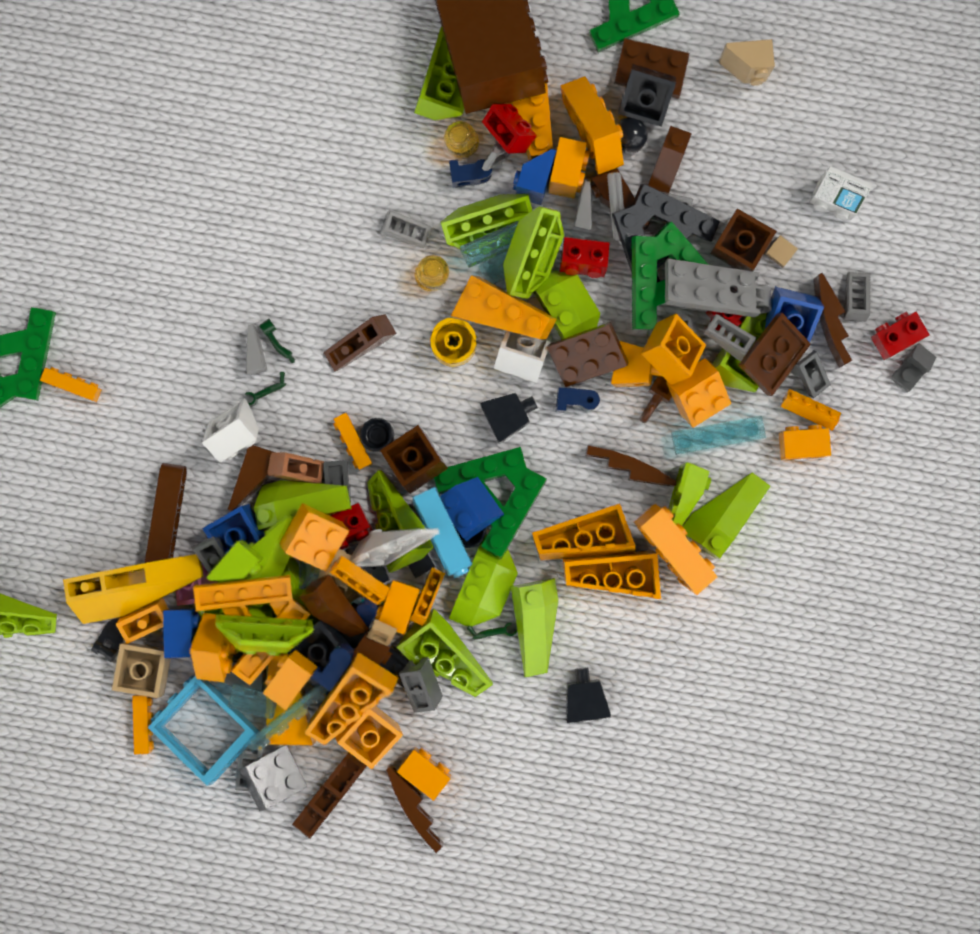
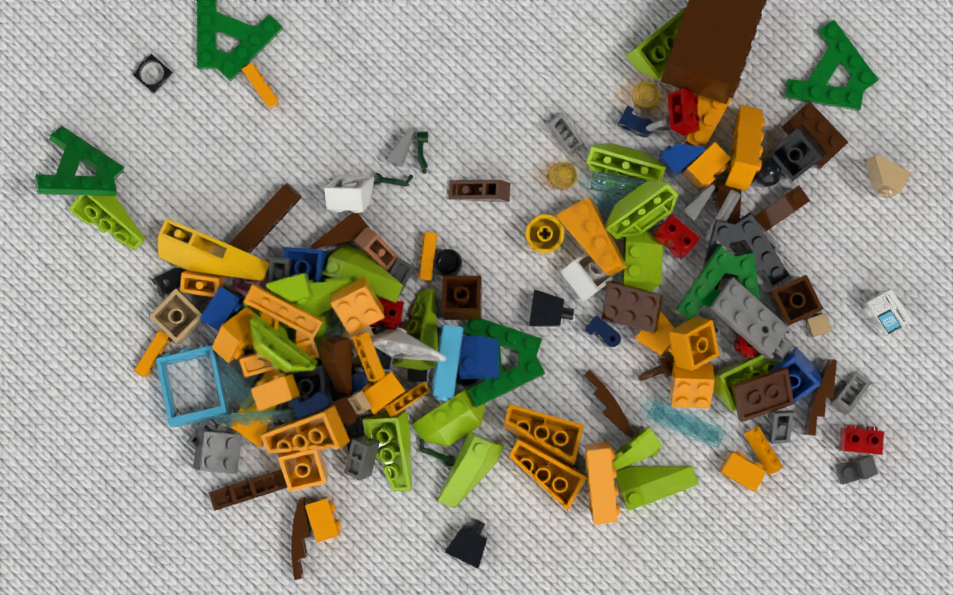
camera: 35 degrees right, 0 degrees up
light grey slope [704,314,756,361] -> none

